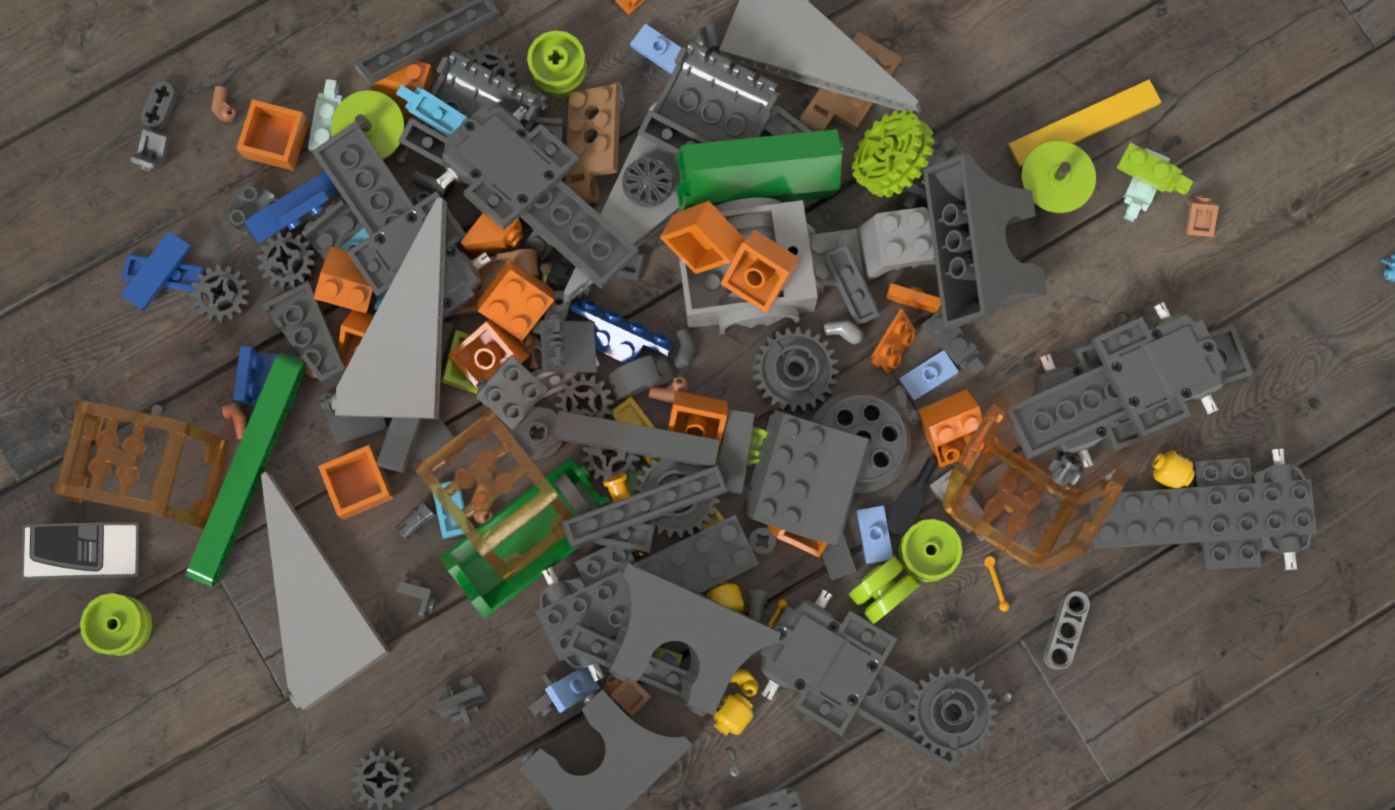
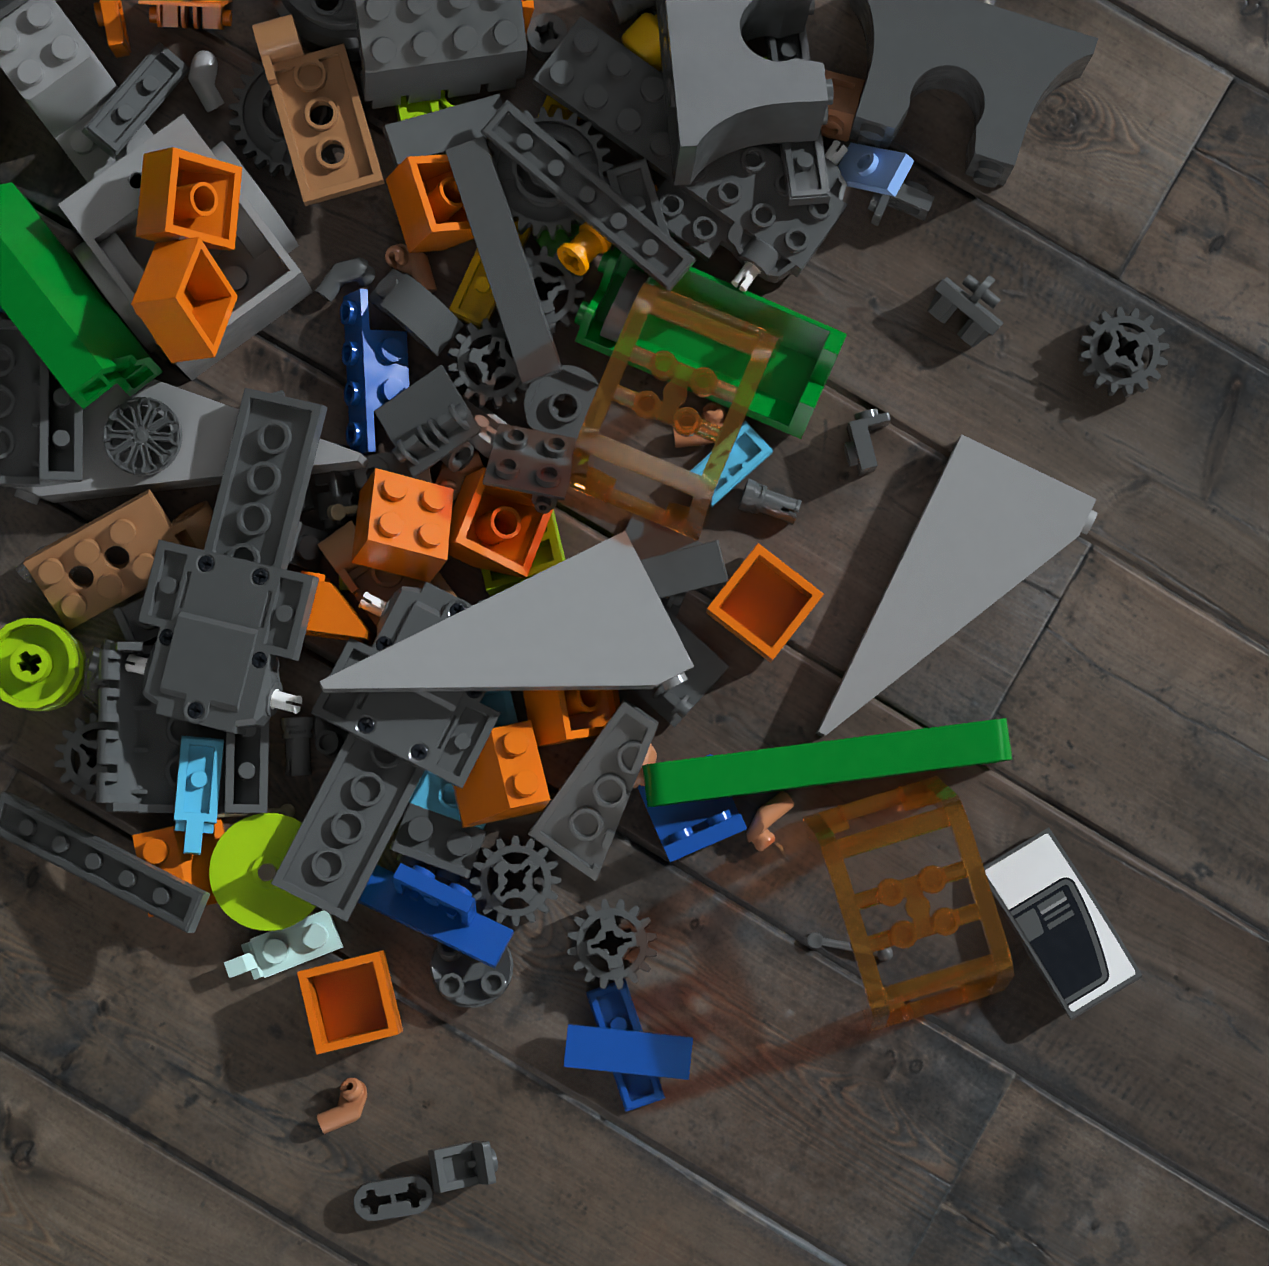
camera: 120 degrees left, 5 degrees up
lime wheel [80,593,152,656] -> none
none -> medium nougat hinge [252,14,385,206]

